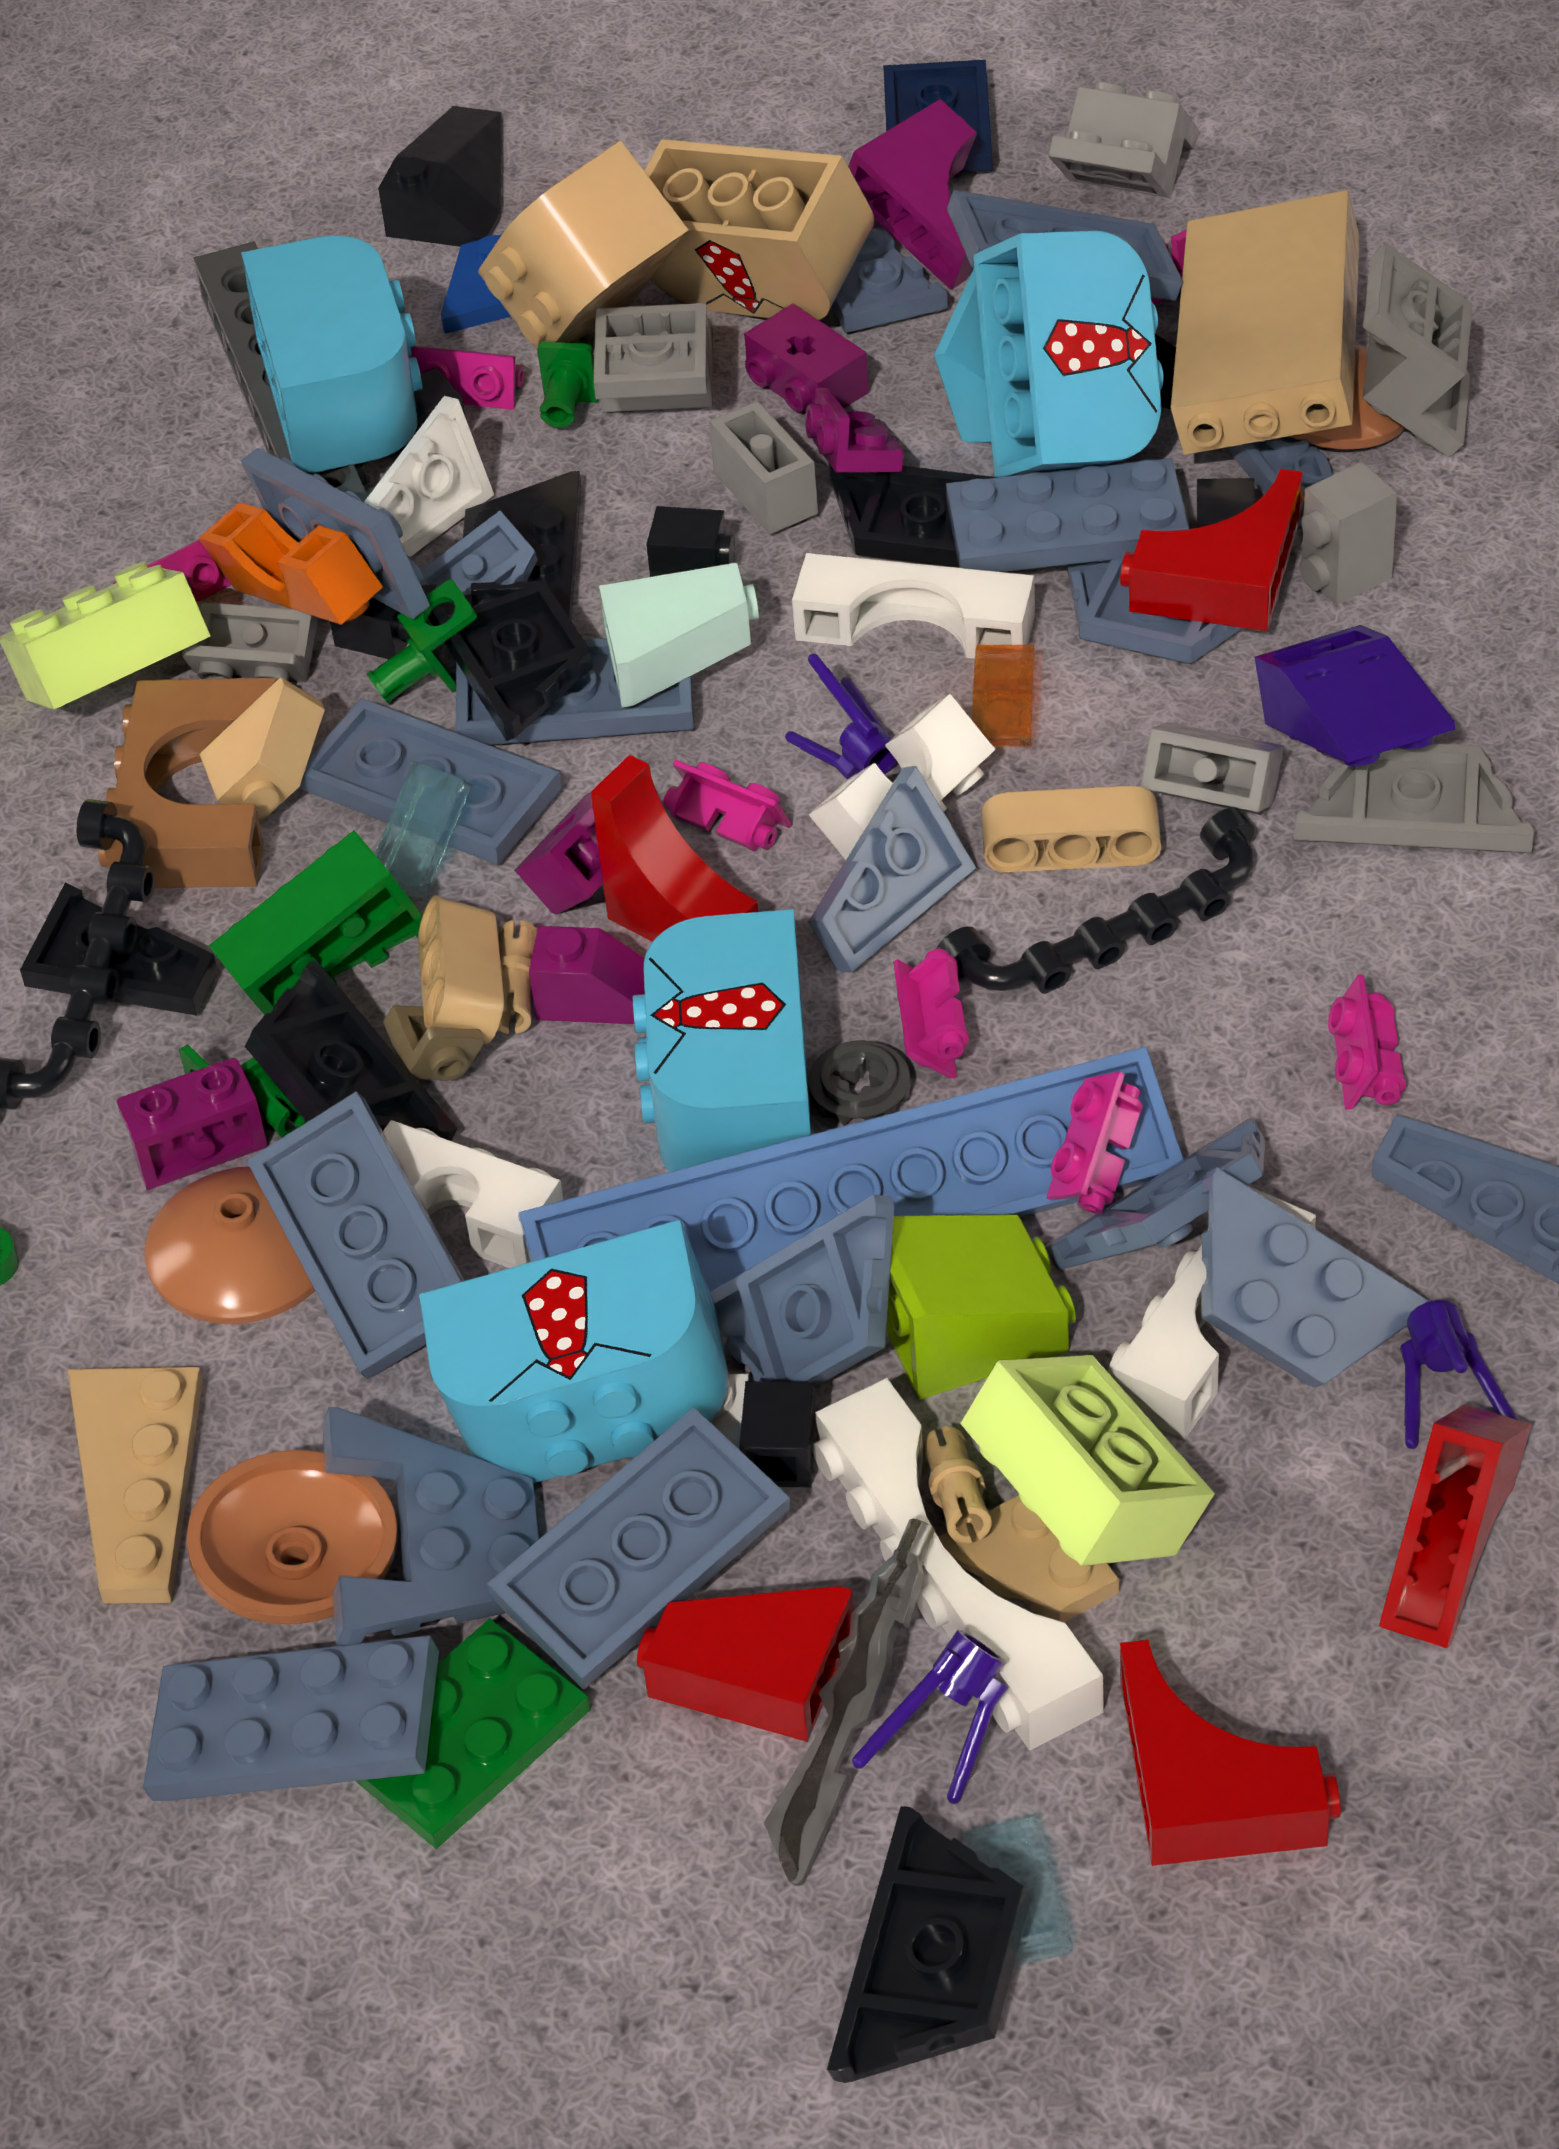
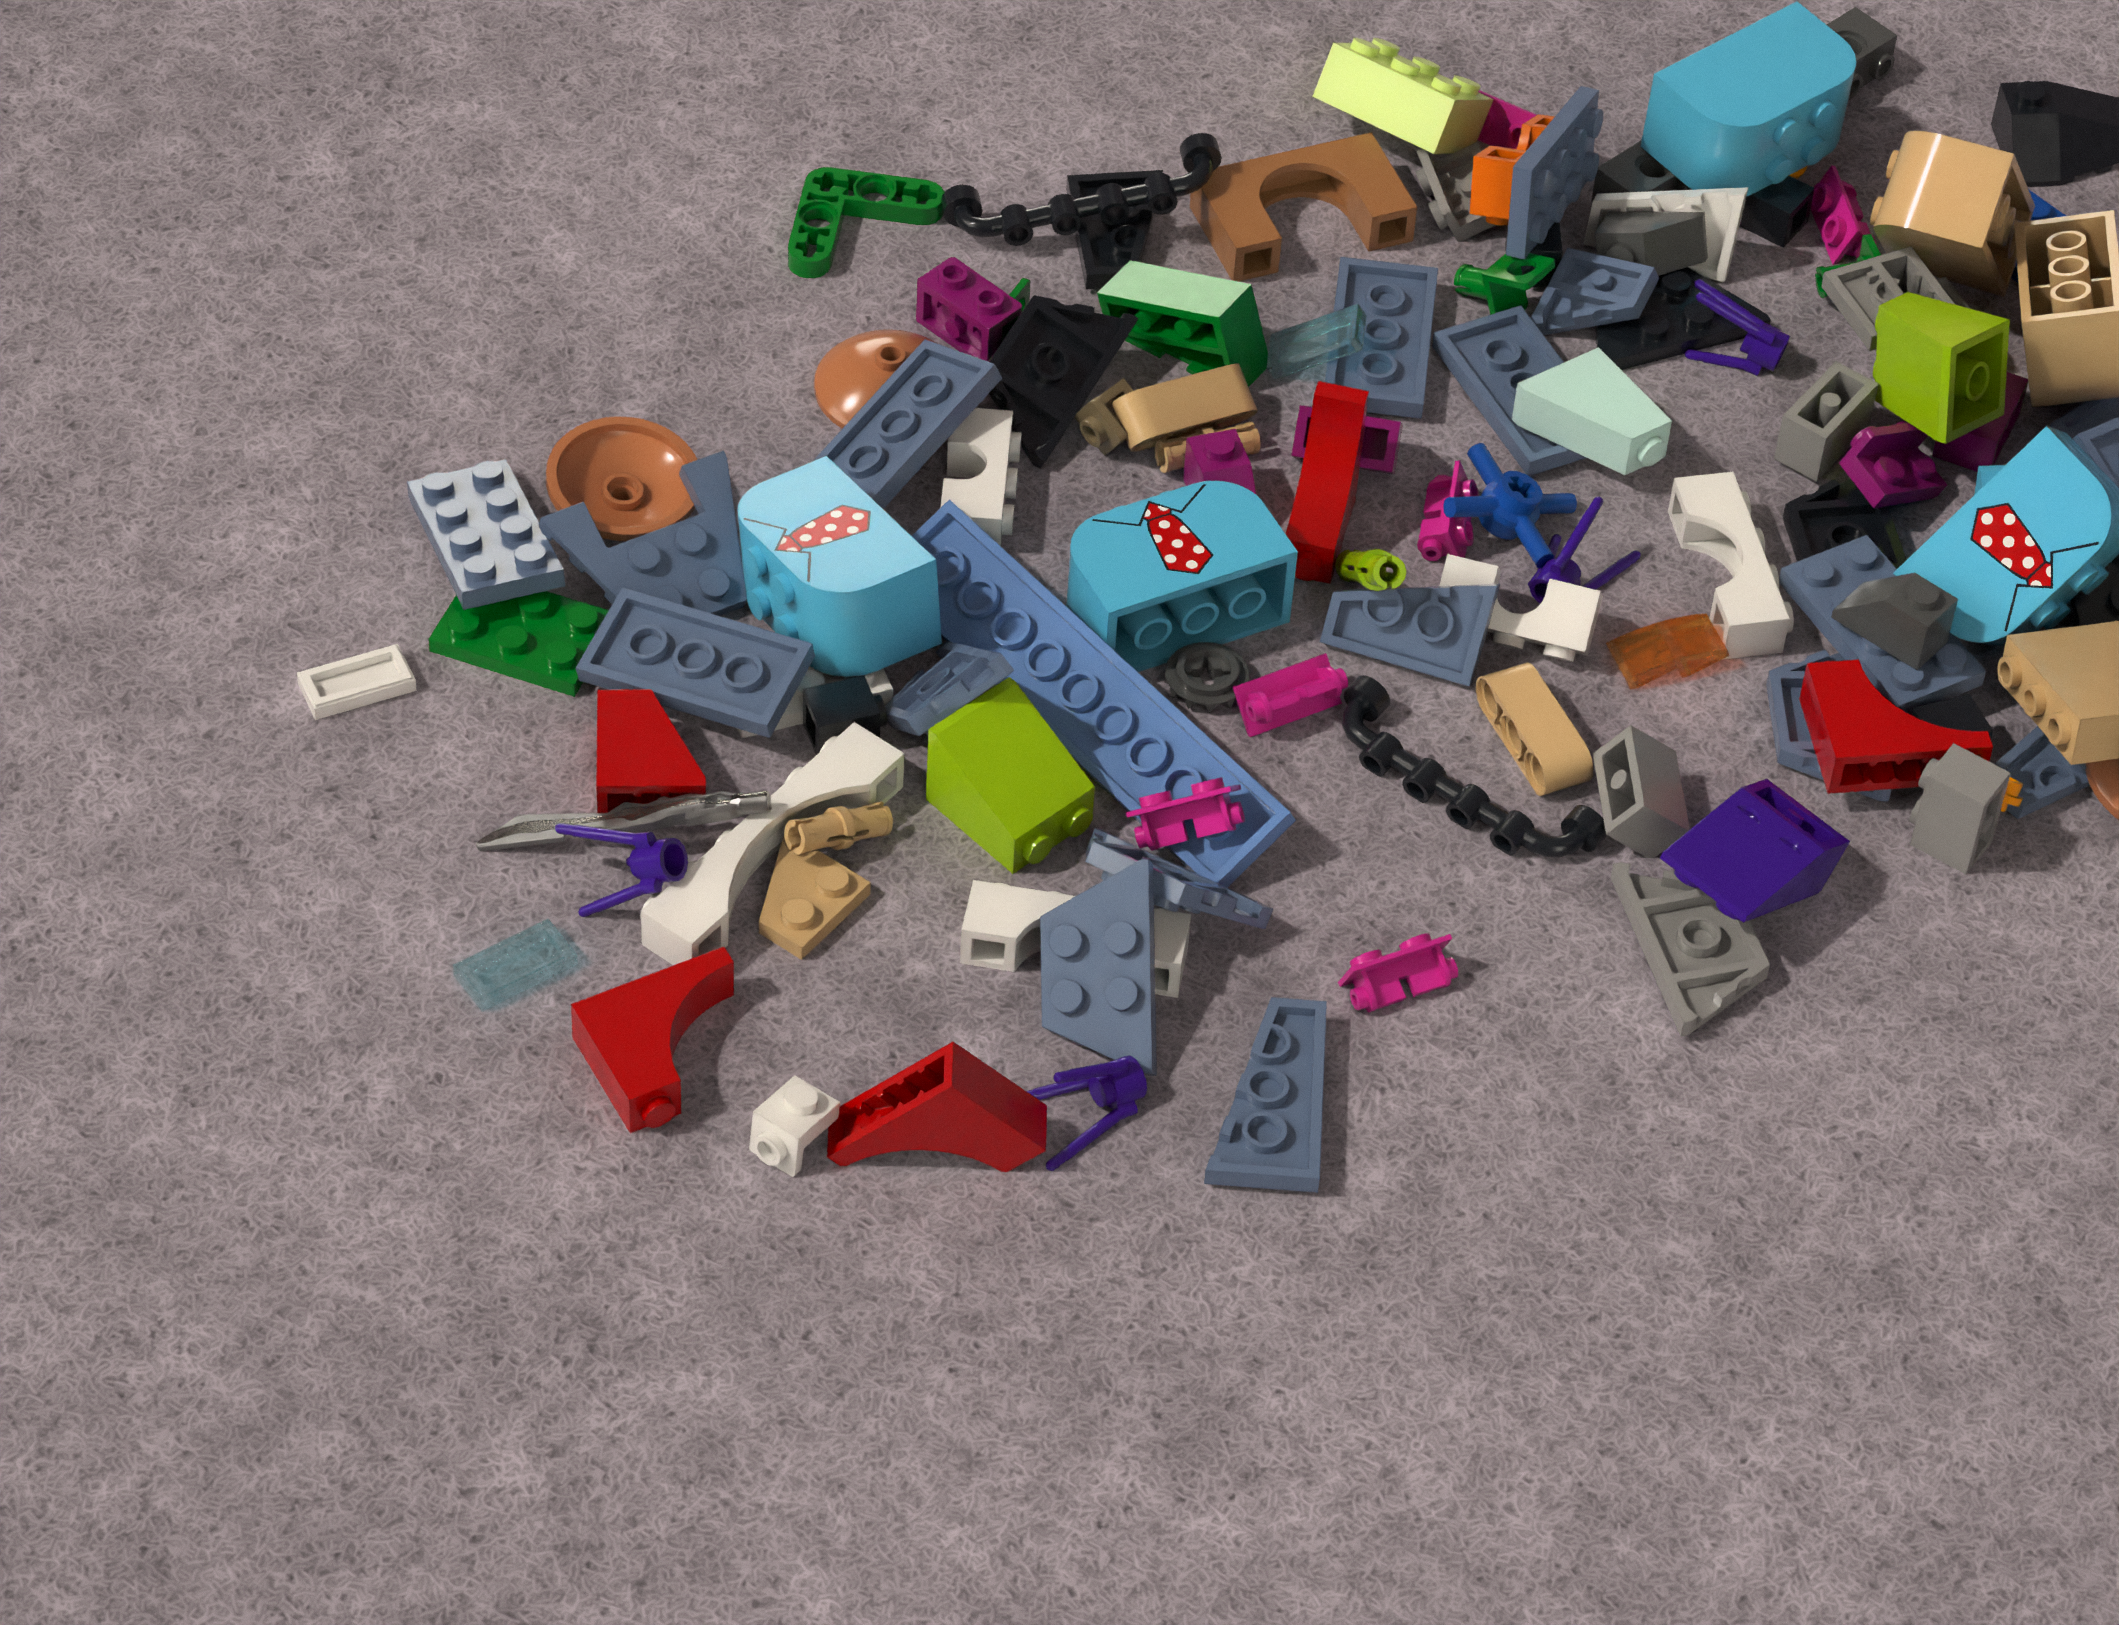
camera: 60 degrees right, 0 degrees up
tan wing [67,1367,203,1604] -> none
tan slope [199,677,325,822] -> none
black wing [421,581,593,741] -> none
black brick [646,506,735,577] -> none
black wing [827,1806,1031,2083] -> none
yellowish green brick [960,1355,1215,1566] -> none
none -> white tile [297,644,417,720]
none -> white bracket [749,1075,840,1177]
none -> lime pin [1335,549,1406,591]
none -> blue bar [1443,443,1577,568]
none -> dark grey slope [1595,212,1708,276]
none -> dark purple plant [1685,279,1791,376]
none -> dark grey slope [1831,573,1958,670]
none -> lime slope [1873,292,2010,444]

